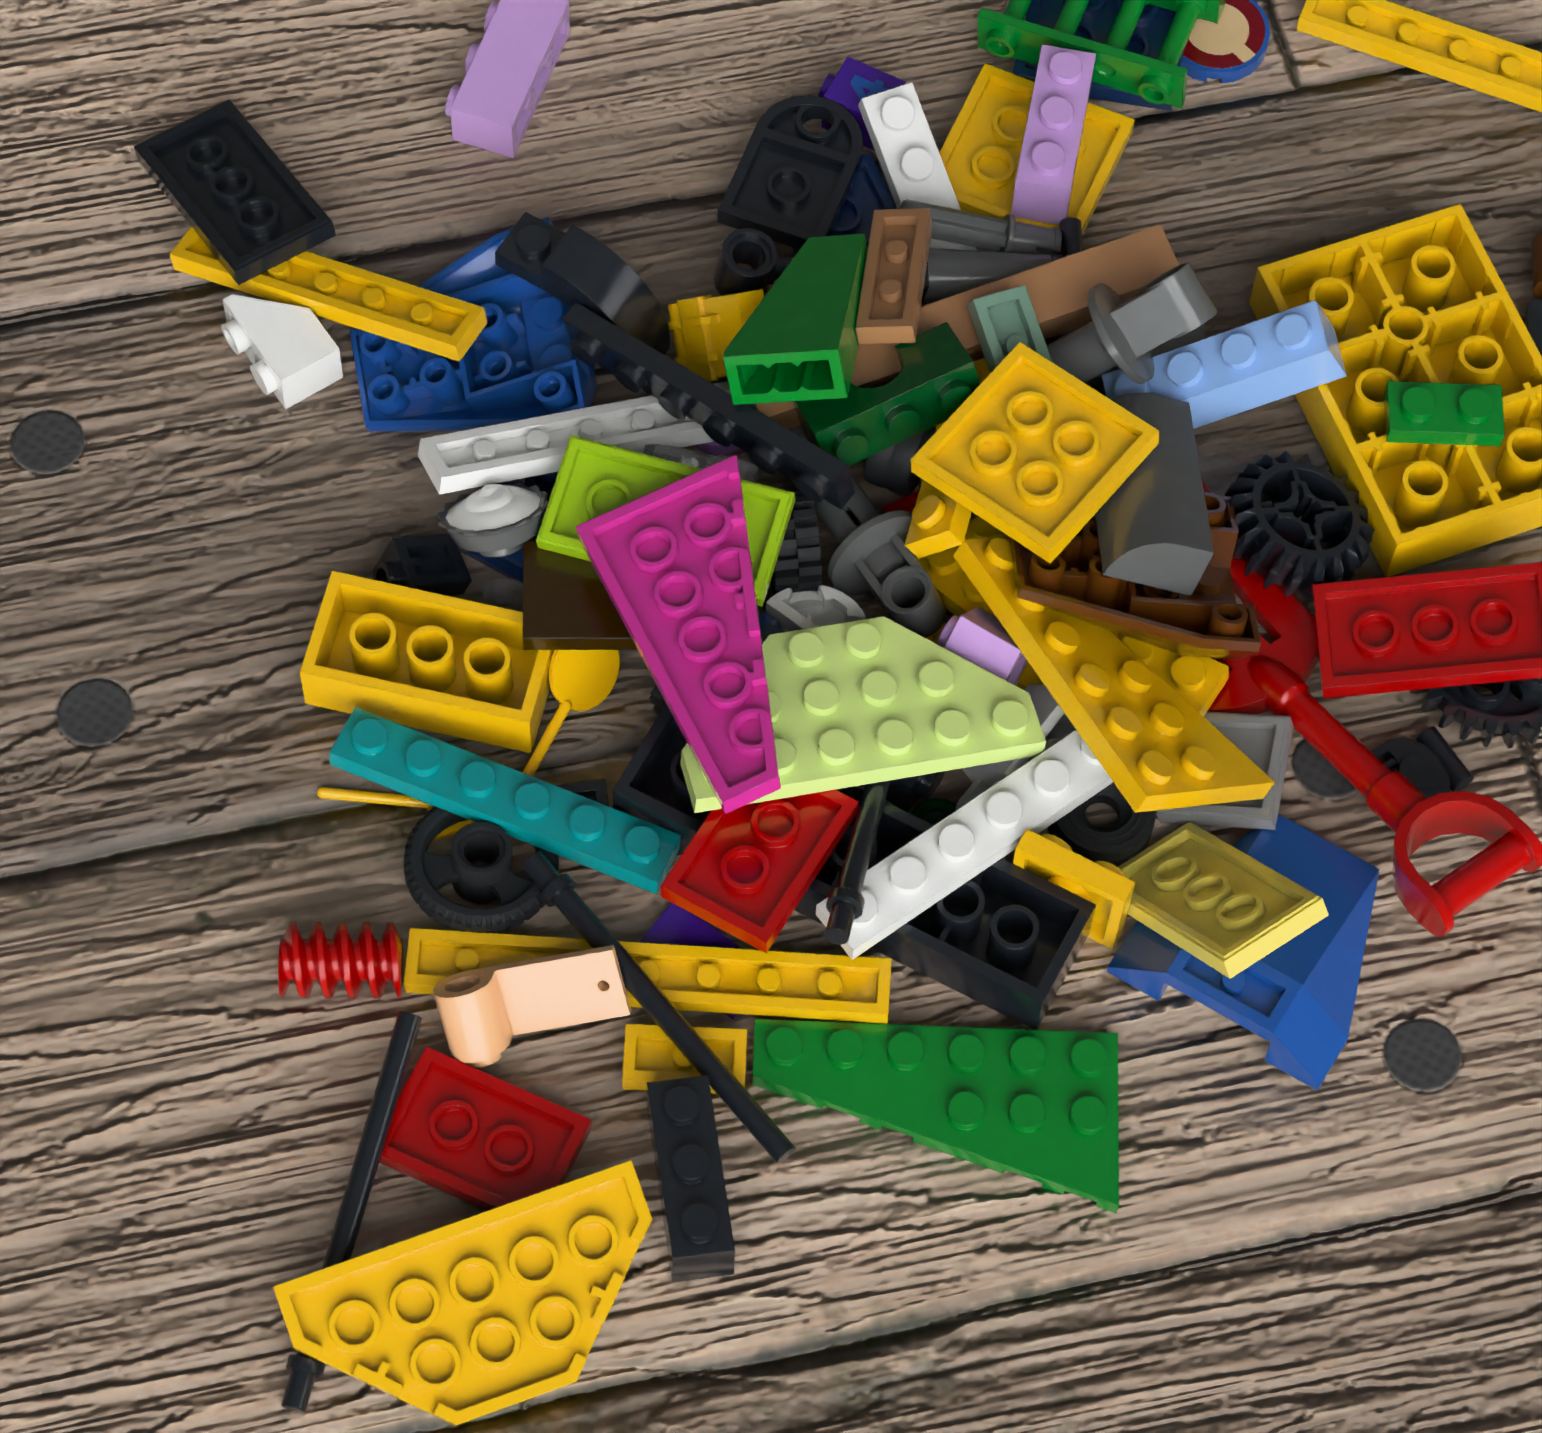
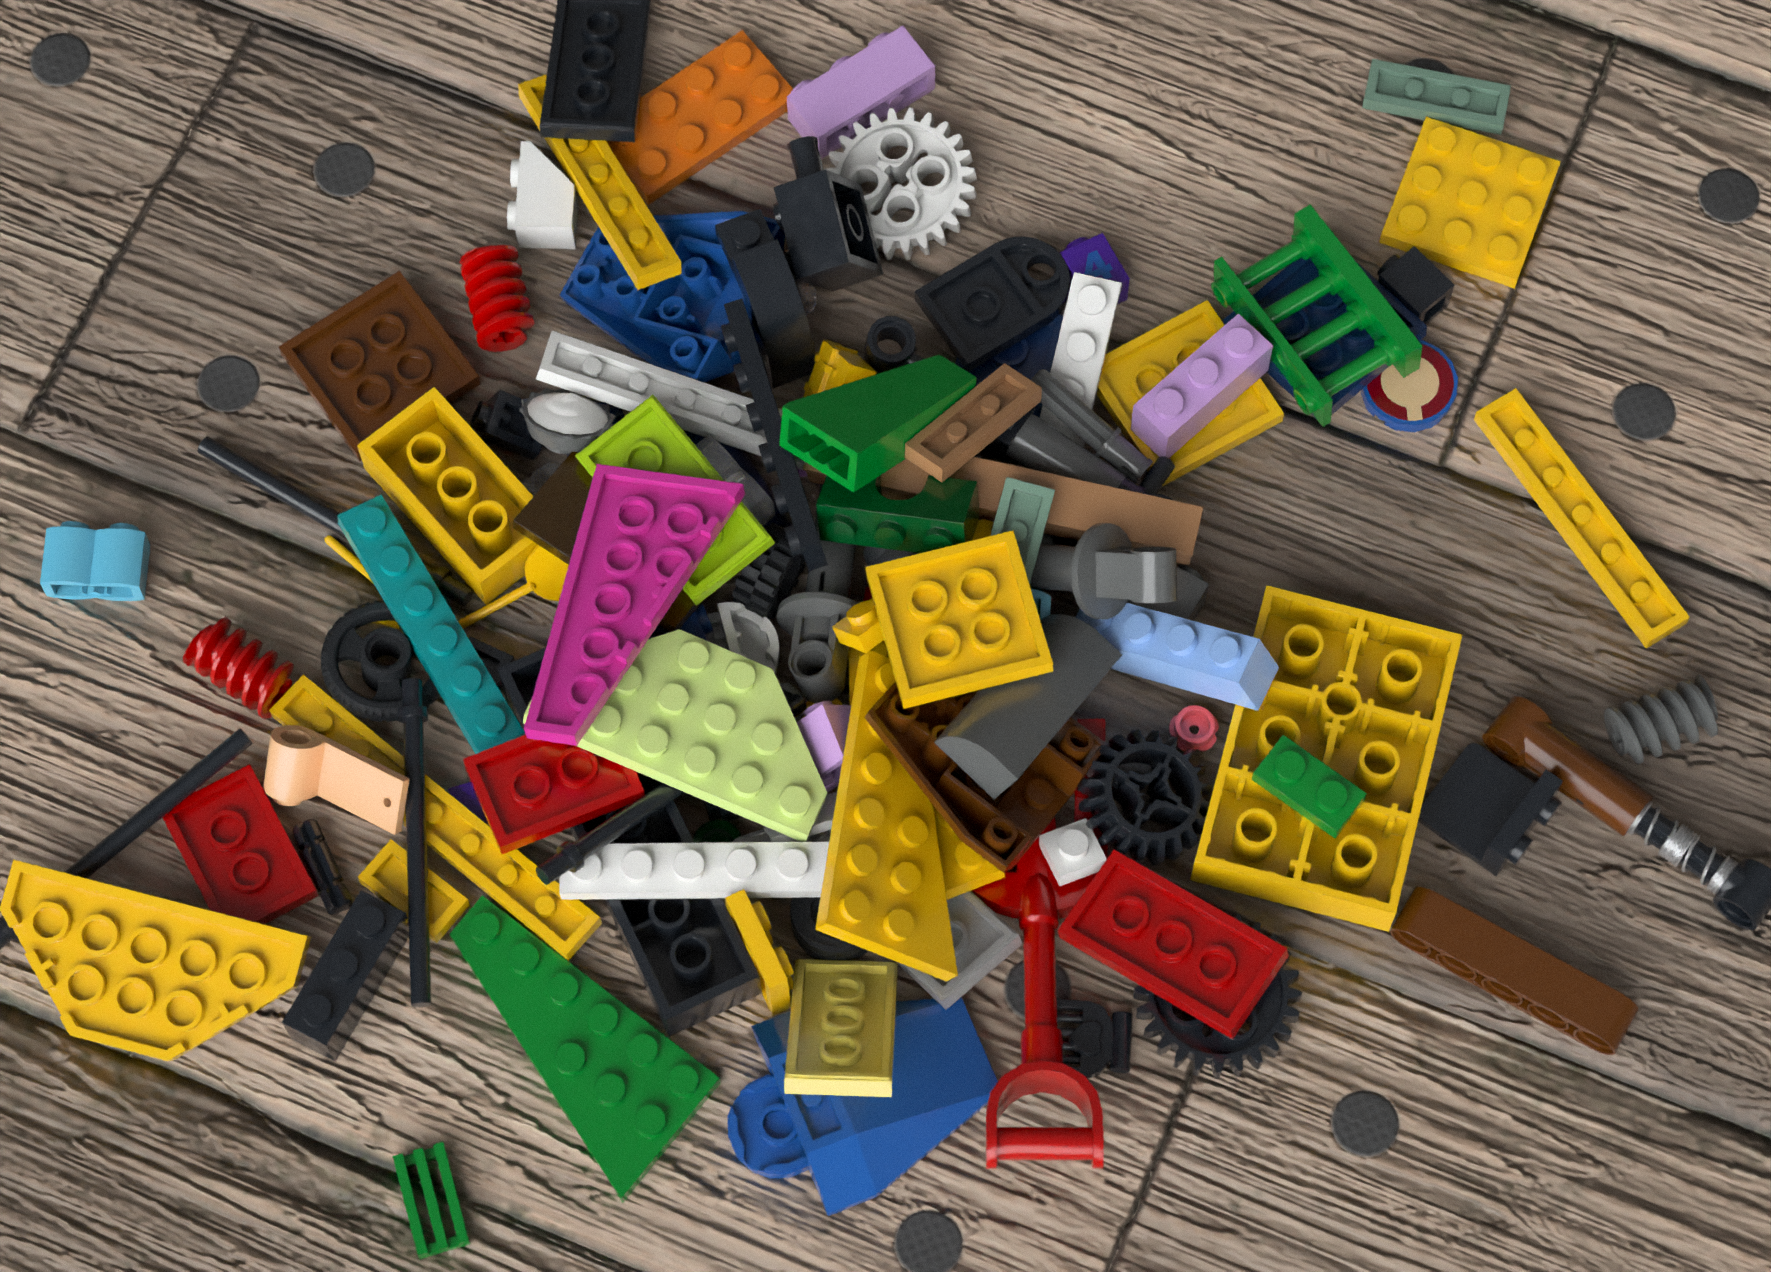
camera: 40 degrees right, 5 degrees up
none -> medium azure brick [40,521,151,601]
none -> black bar [198,436,474,607]
none -> reddish brown plate [279,270,481,462]
none -> black axle [292,819,353,915]
none -> green tile [392,1142,471,1259]
none -> red piece [459,245,535,352]
none -> orange plate [606,30,793,205]
none -> blue tile [728,1074,809,1179]
none -> black brick [773,136,884,291]
none -> white gear [824,108,977,260]
none -> white plate [1039,818,1107,886]
none -> coral plate [1169,705,1219,752]

